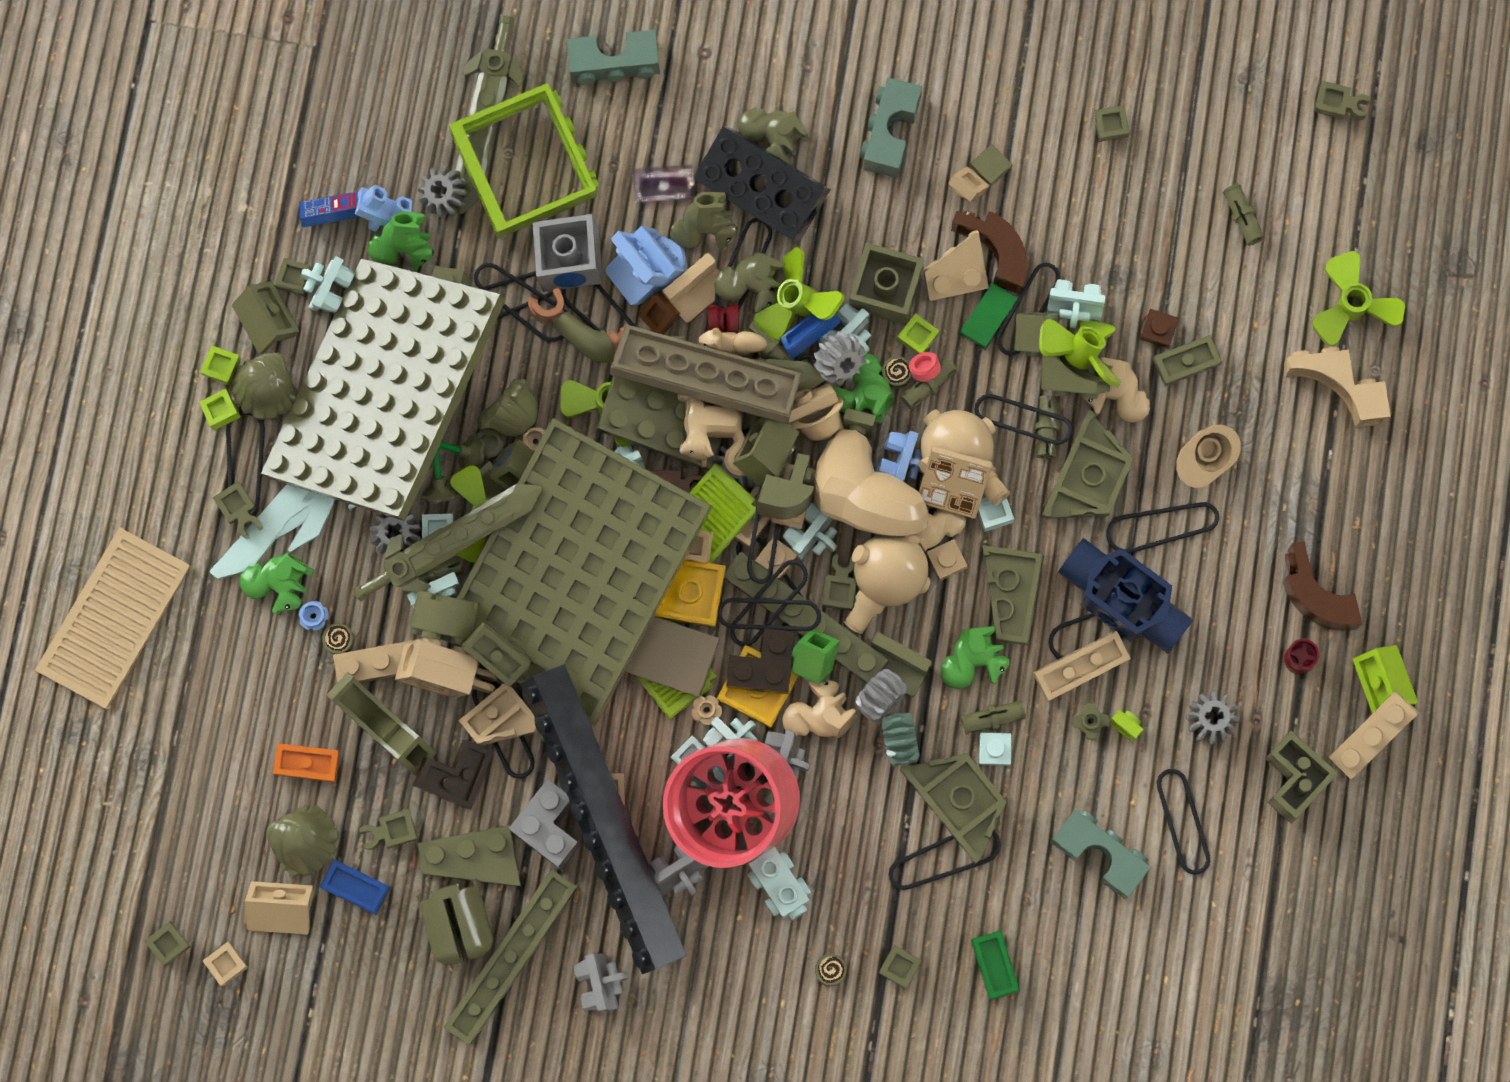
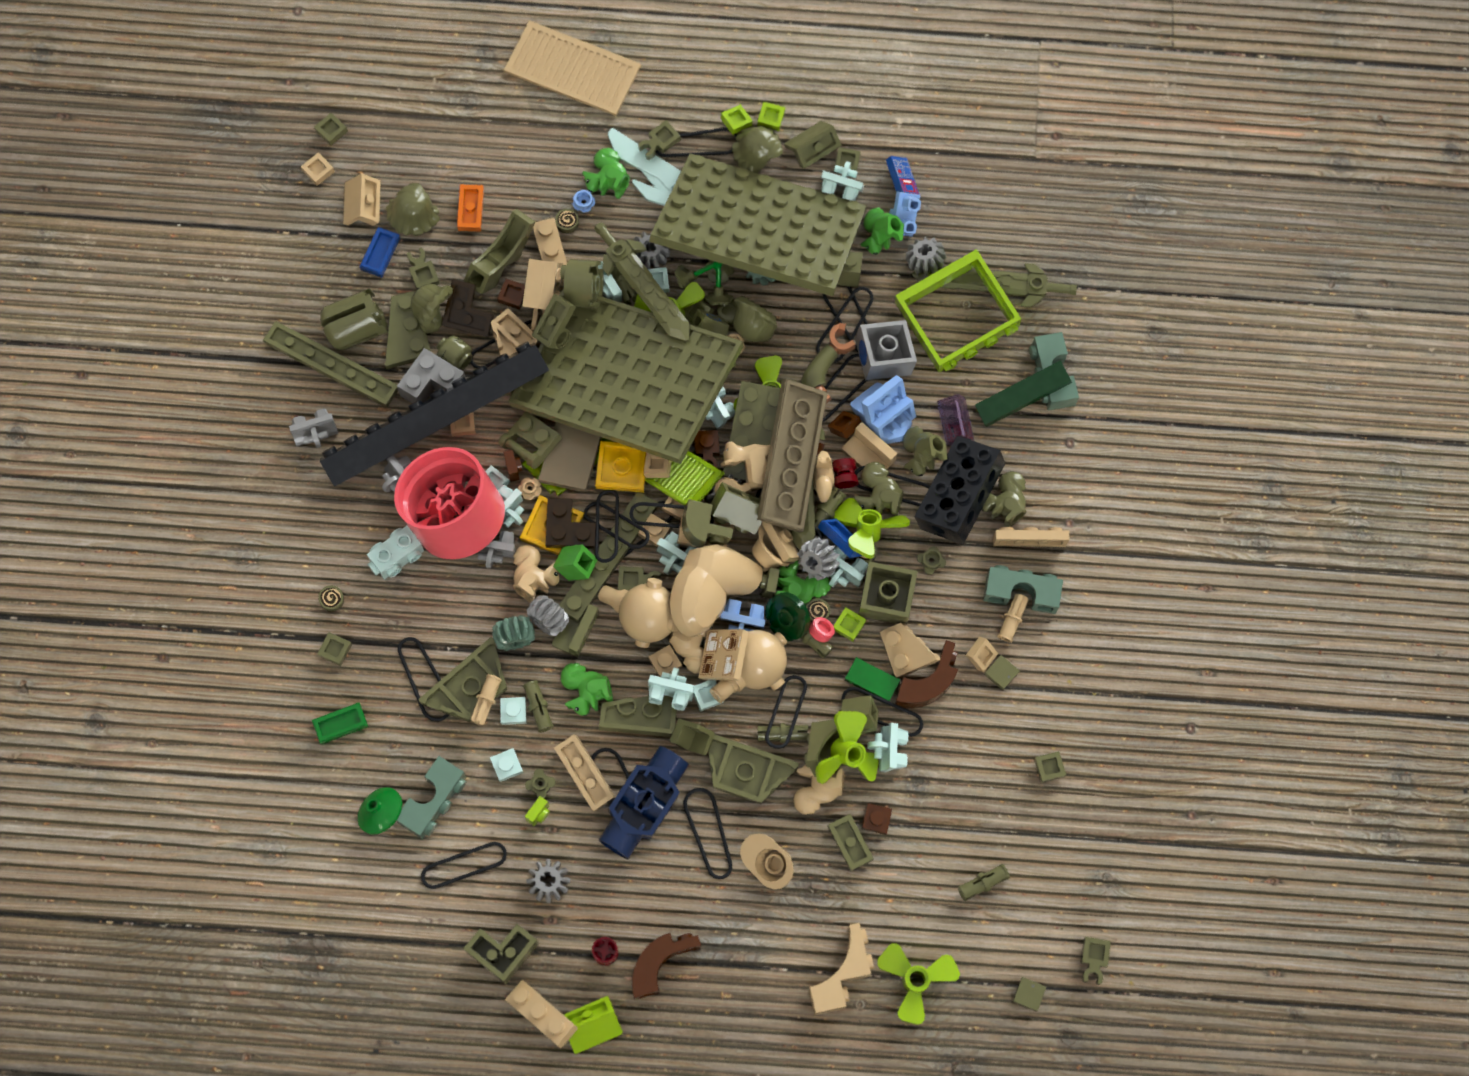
camera: 75 degrees right, 5 degrees down
none -> green dish [357,787,402,835]
none -> olive hair [410,284,453,334]
none -> olive head [436,335,473,370]
none -> tan axle [471,674,502,725]
none -> light aqua plate [490,748,523,782]
none -> reddish brown plate [497,279,525,310]
none -> olive plate [498,411,562,469]
none -> reddish brown plate [504,450,523,482]
none -> light aqua hips [648,667,694,711]
none -> olive panel [669,719,715,756]
none -> dark green tile [765,592,810,641]
none -> olive plate [917,546,946,575]
none -> dark green tile [975,360,1072,427]
none -> tan plate [993,527,1070,547]
none -> tan axle [997,594,1029,643]
none -> olive tile [1012,977,1046,1012]

